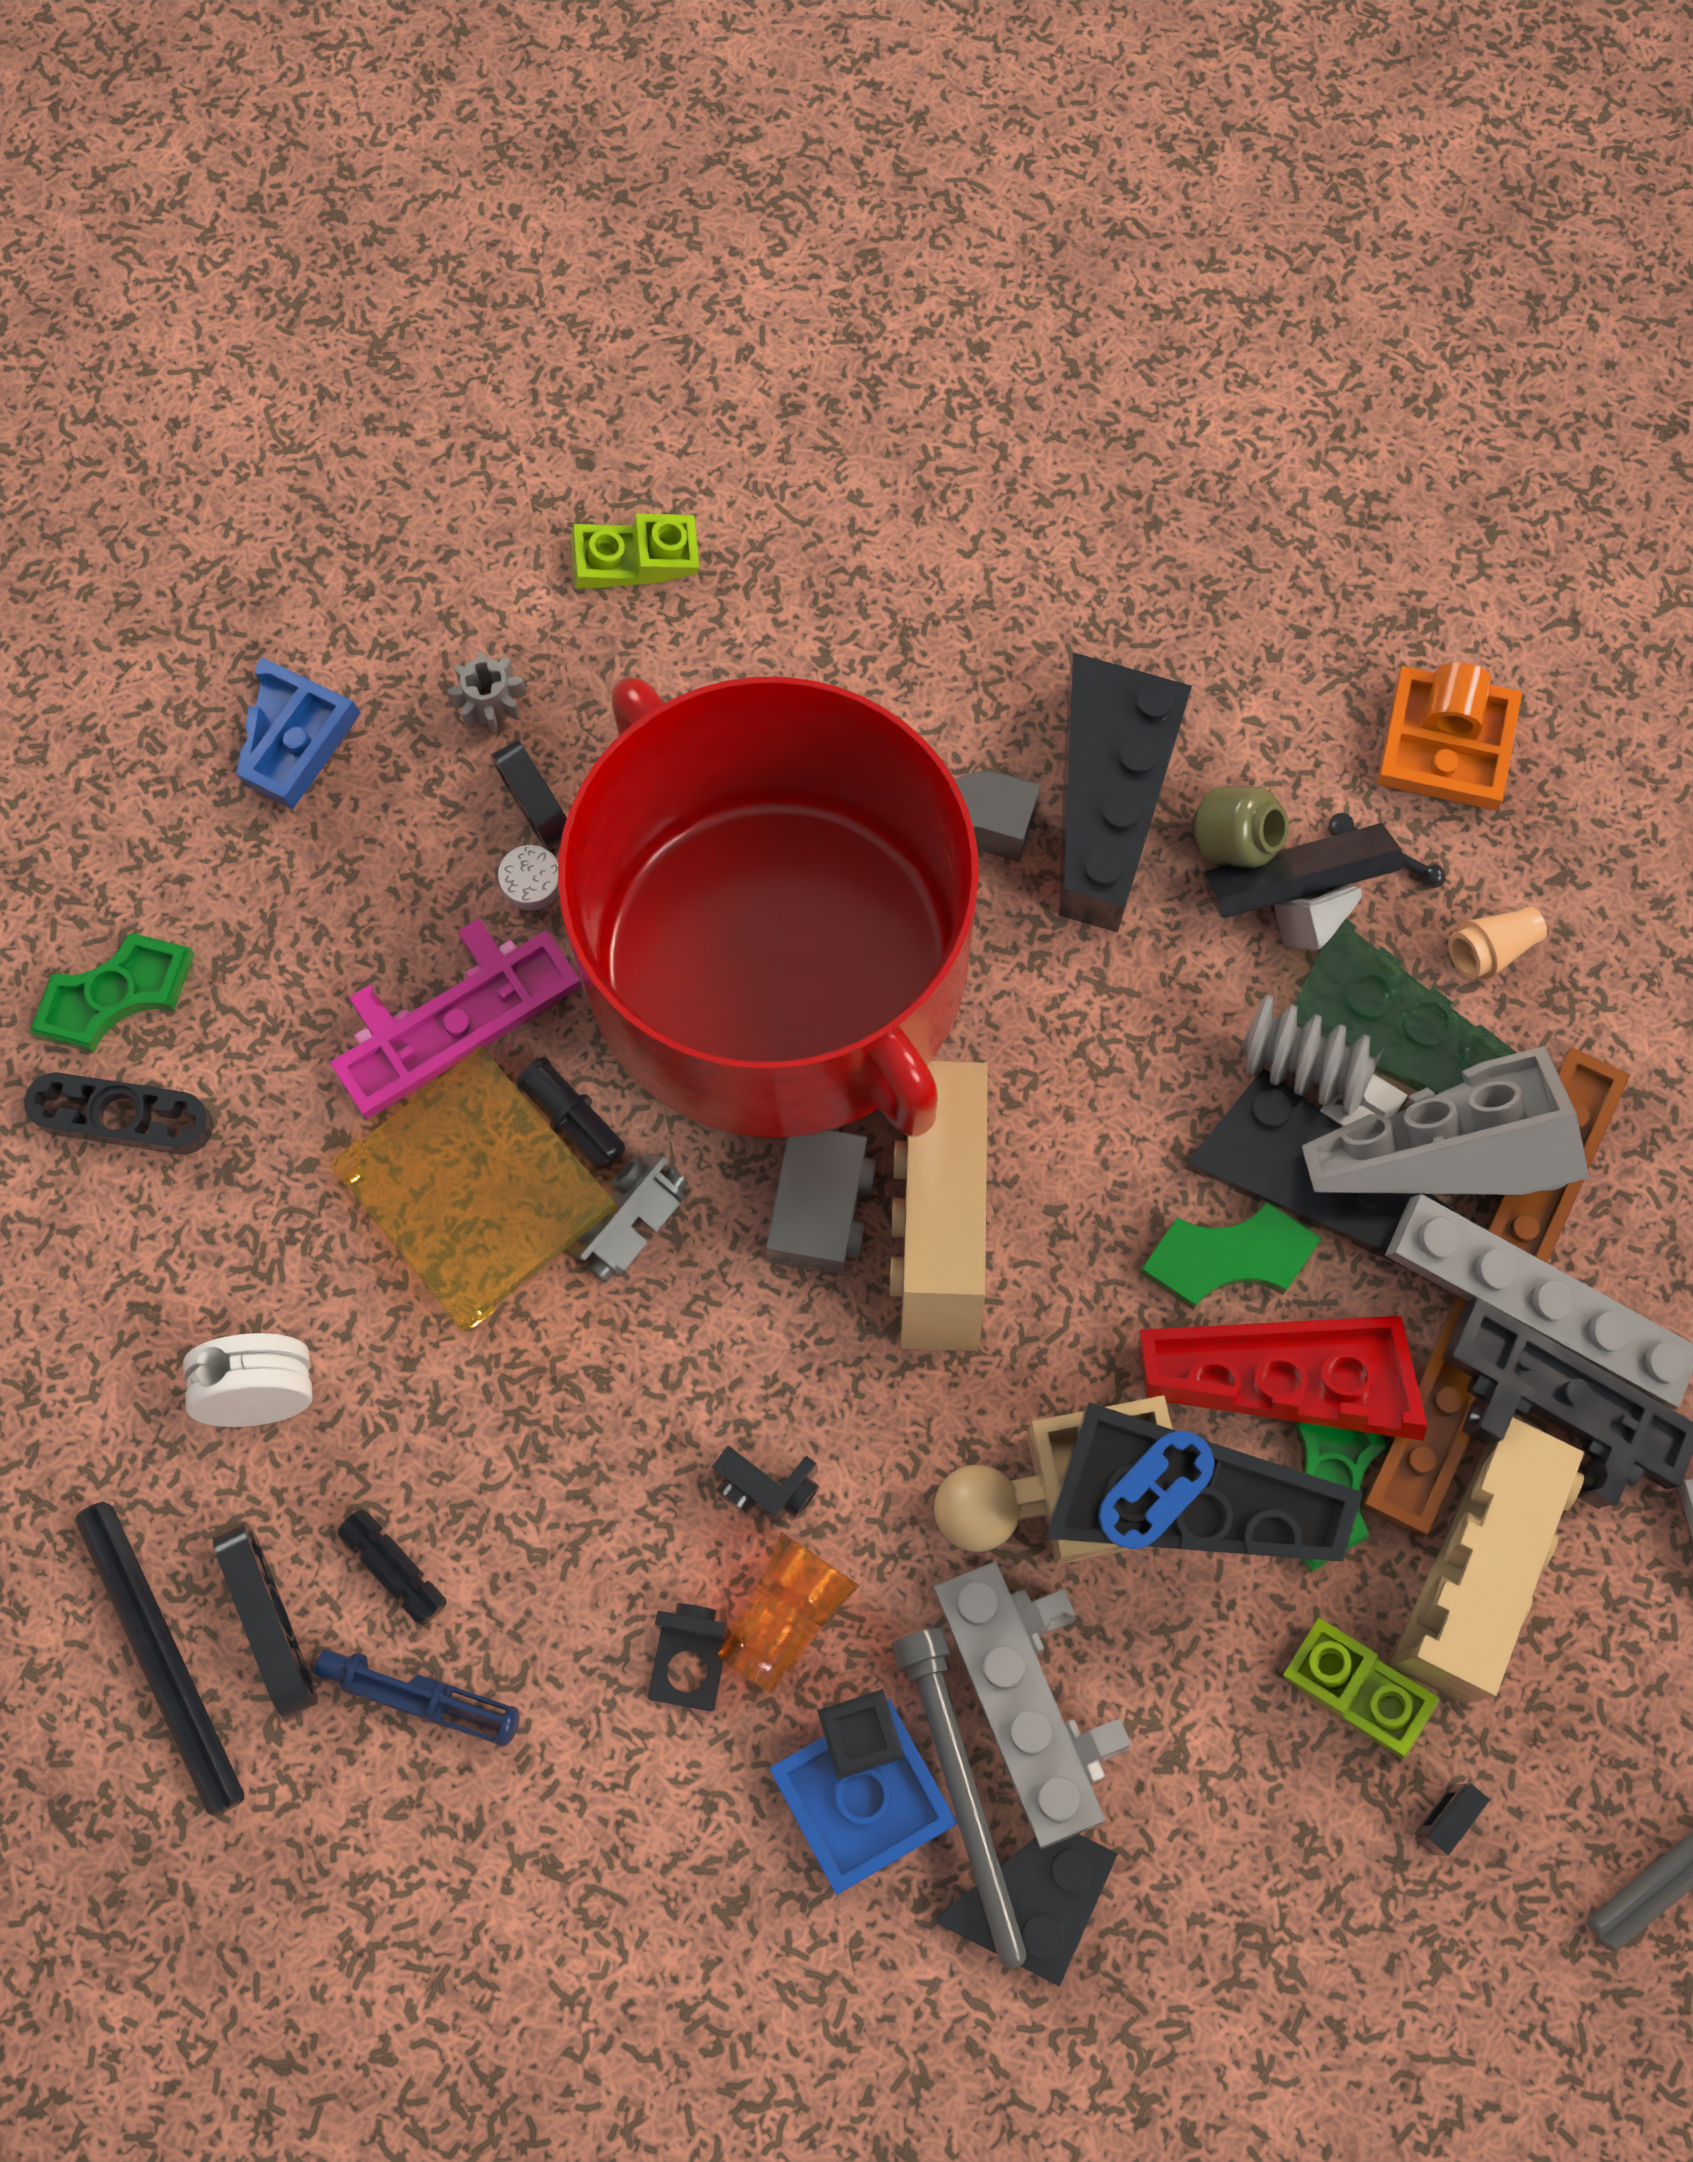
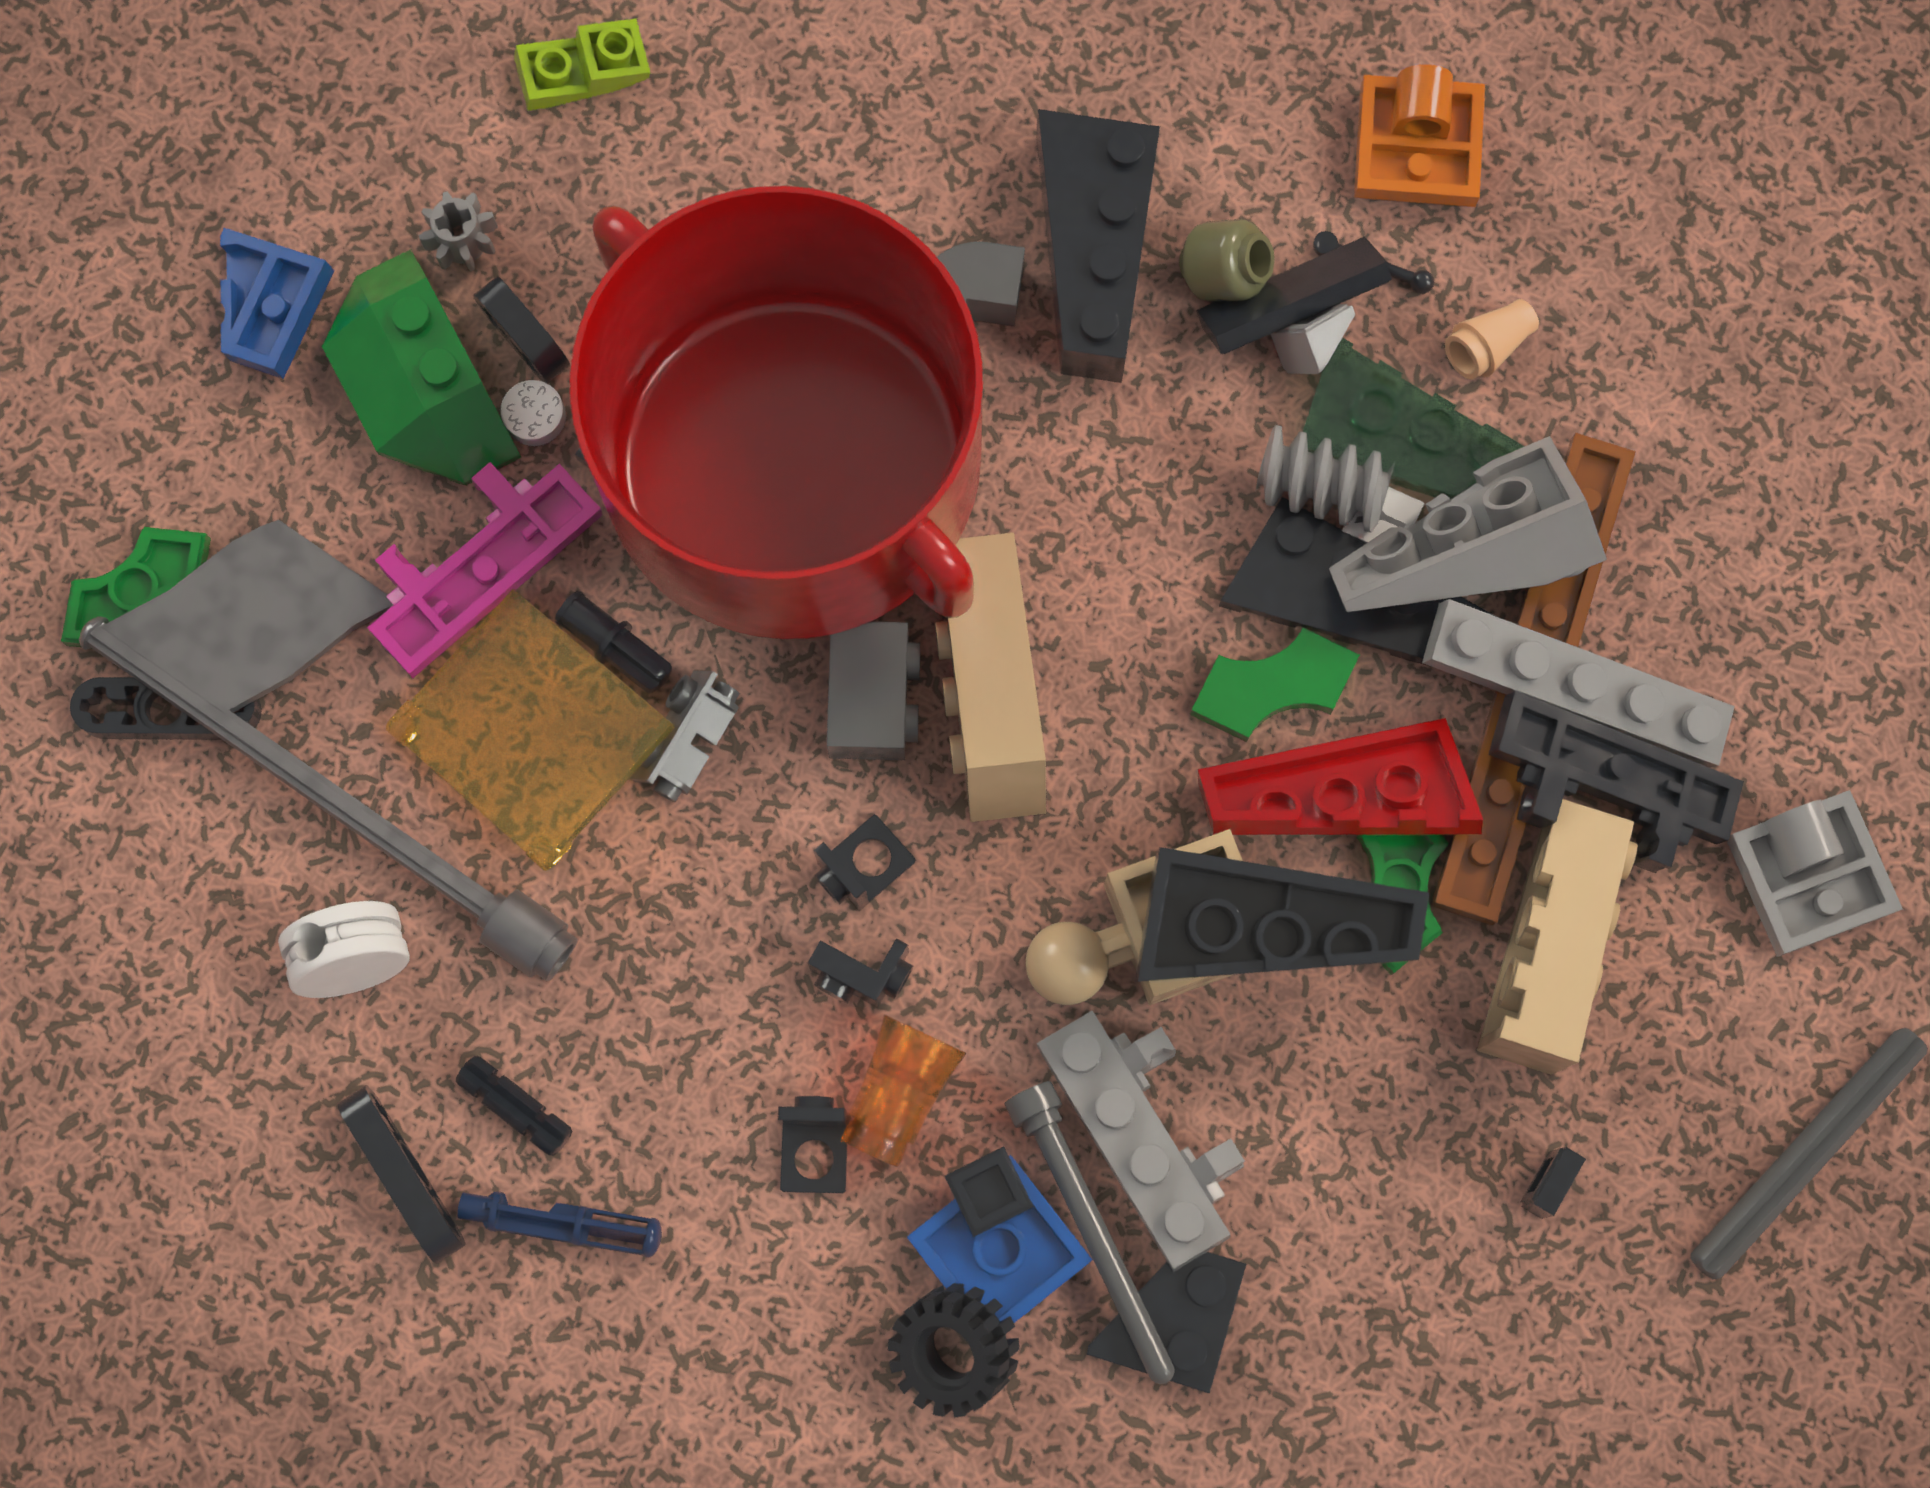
camera: 10 degrees left, 5 degrees up
black axle [75,1501,245,1816] -> none
blue beam [1098,1430,1215,1549] -> none
lime slope [1283,1617,1439,1760] -> none
none -> flat silver flag [79,520,578,981]
none -> green wedge [322,249,521,486]
none -> black bracket [813,815,916,911]
none -> black tyre [888,1283,1020,1418]

